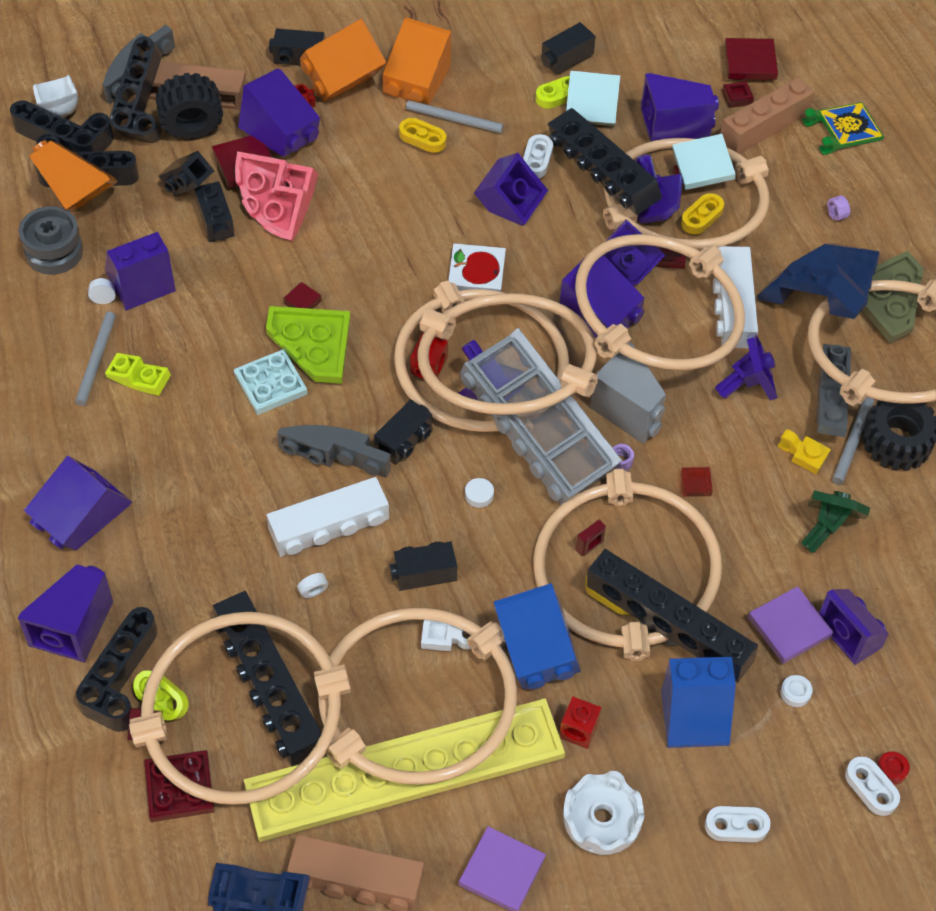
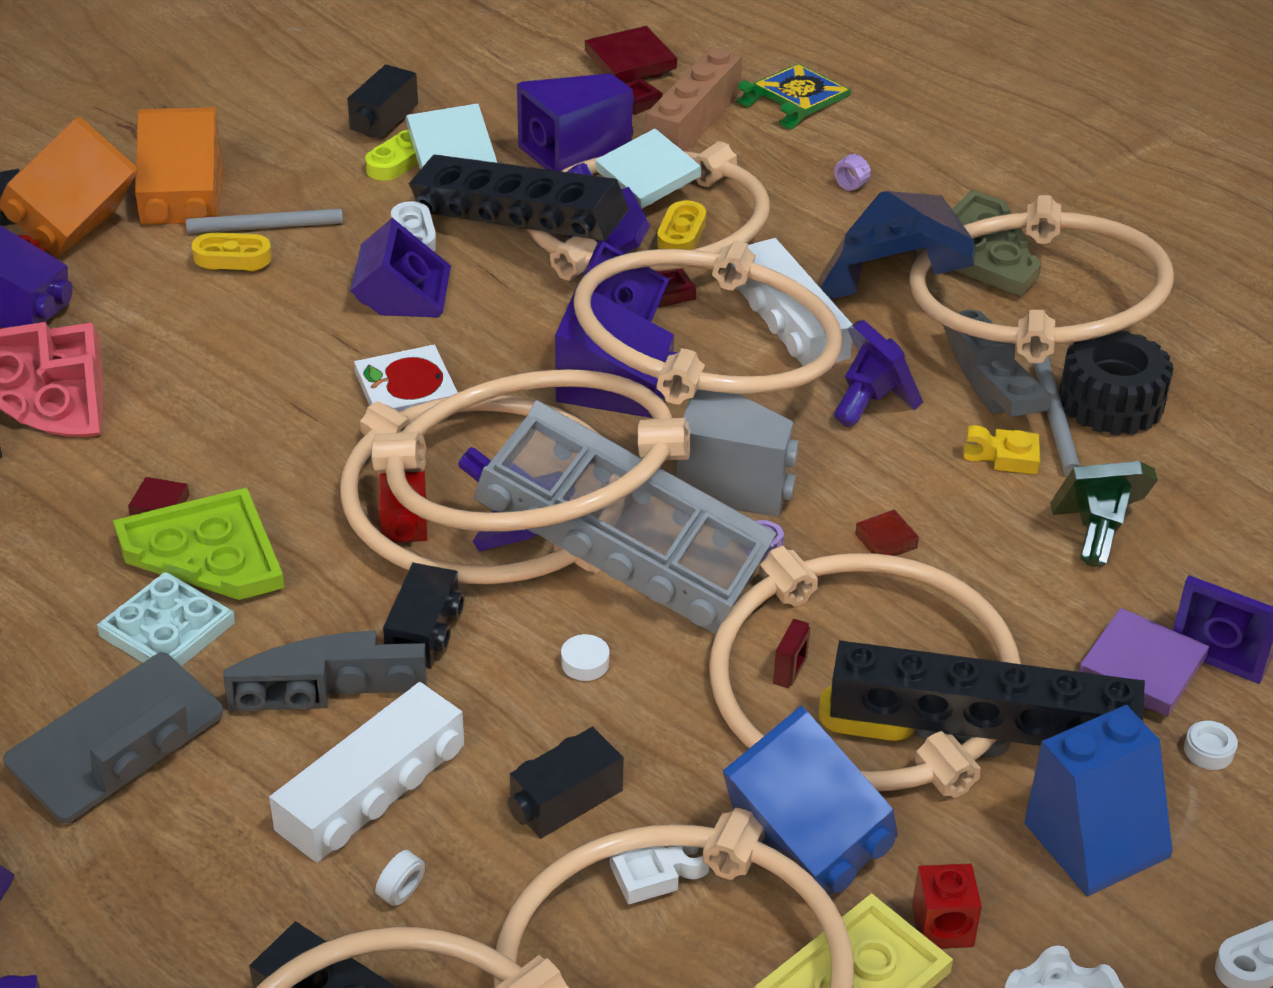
camera: 25 degrees left, 15 degrees down
none -> dark grey bracket [4,652,223,823]

